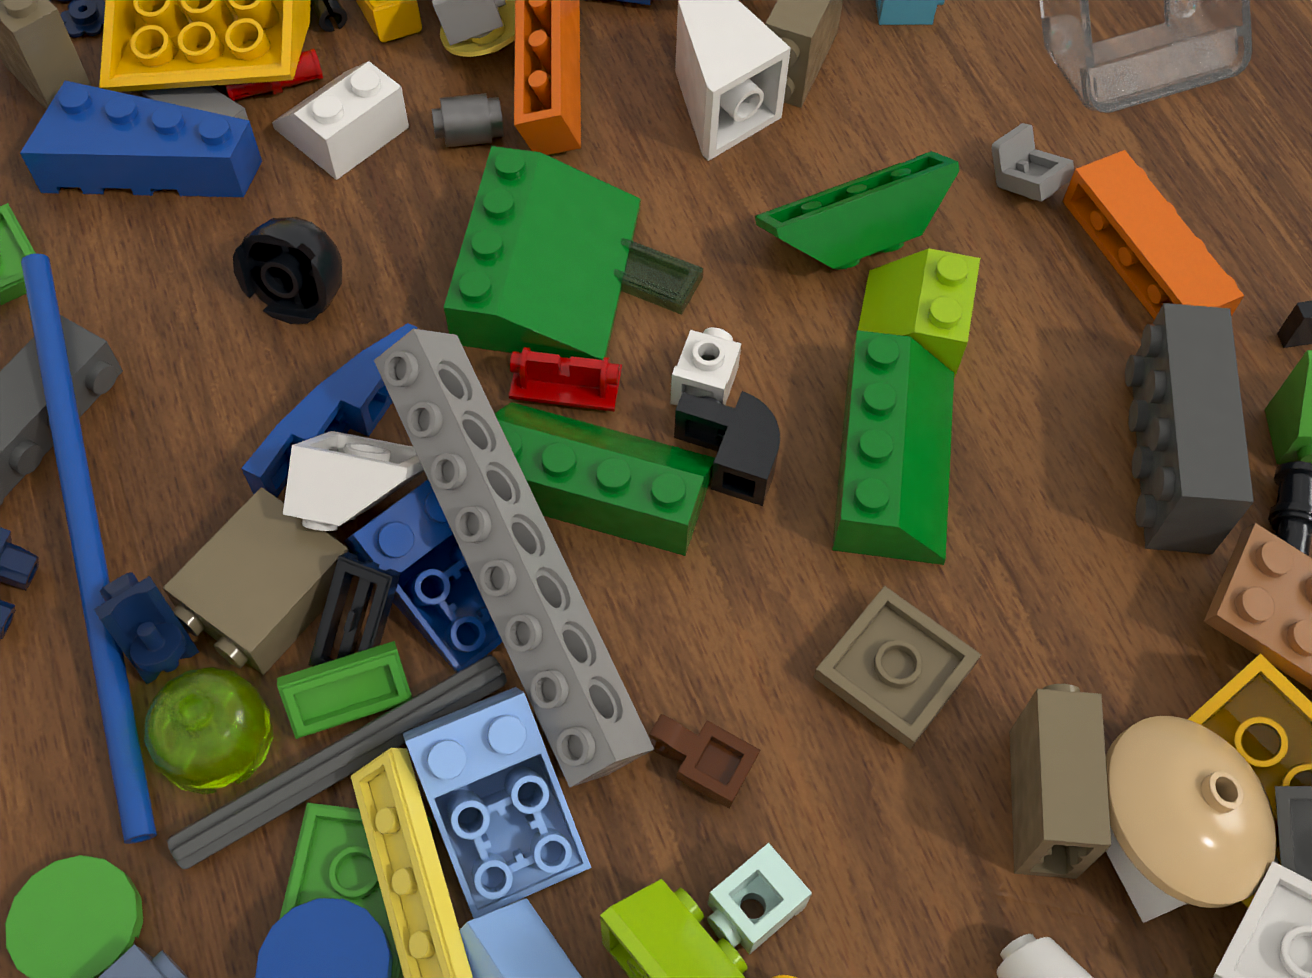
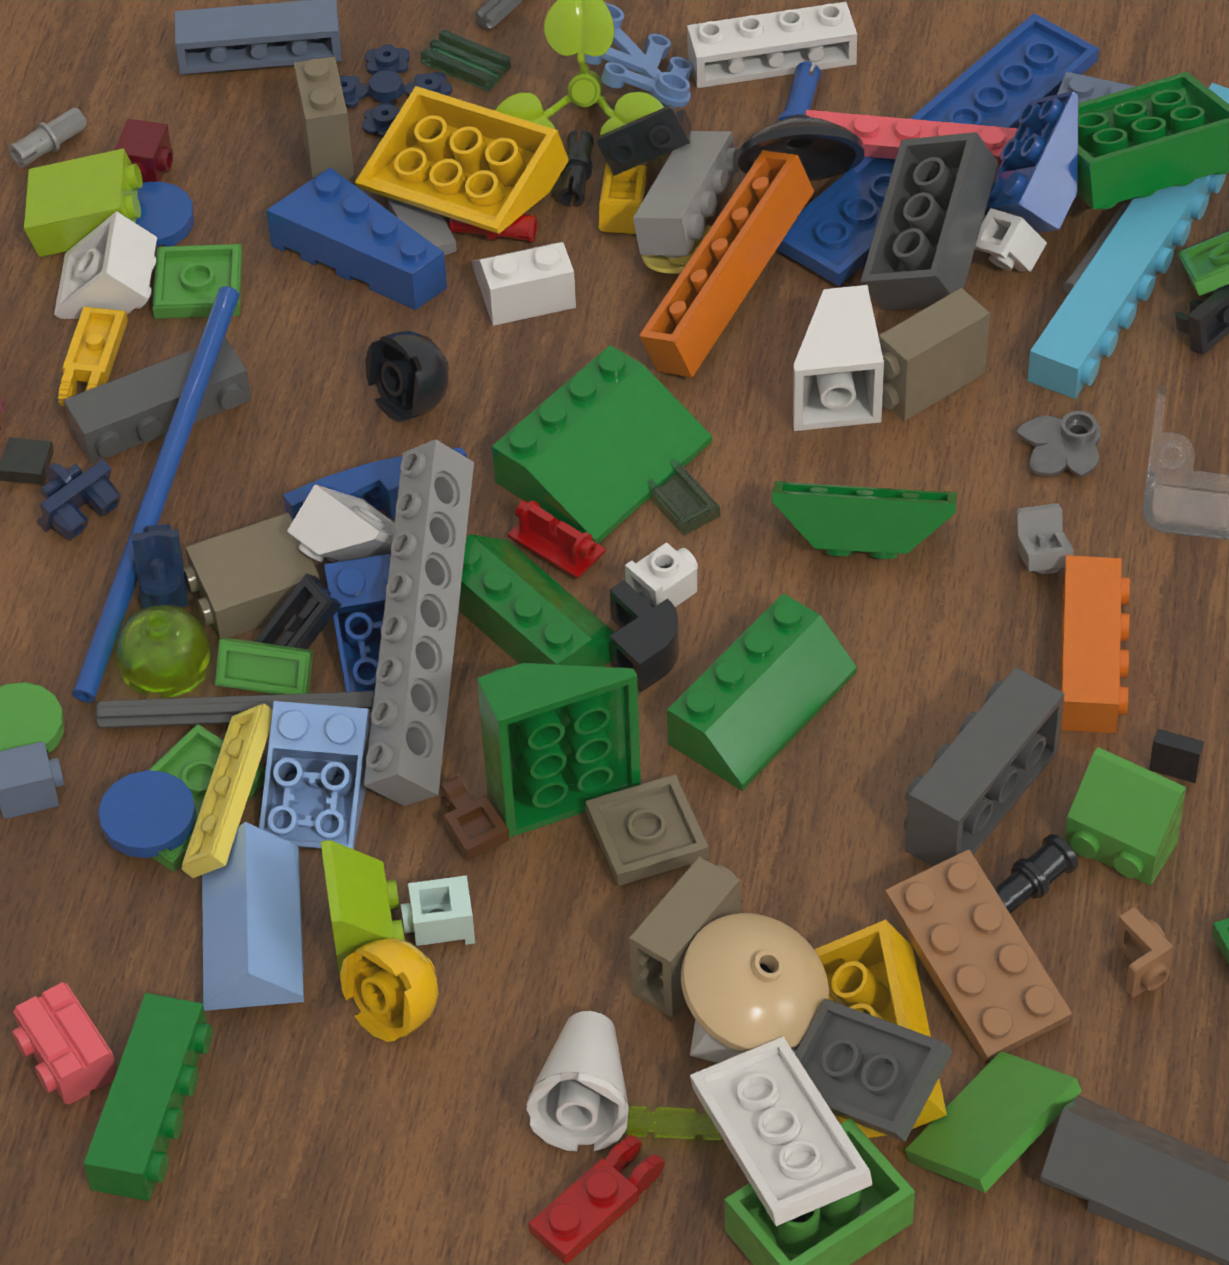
camera: 35 degrees right, 10 degrees down
flat silver brick [431,93,504,147] -> none
lime slope [858,248,980,378] -> none
none -> green slope [477,663,641,838]
none -> flat silver plate [1017,411,1101,477]

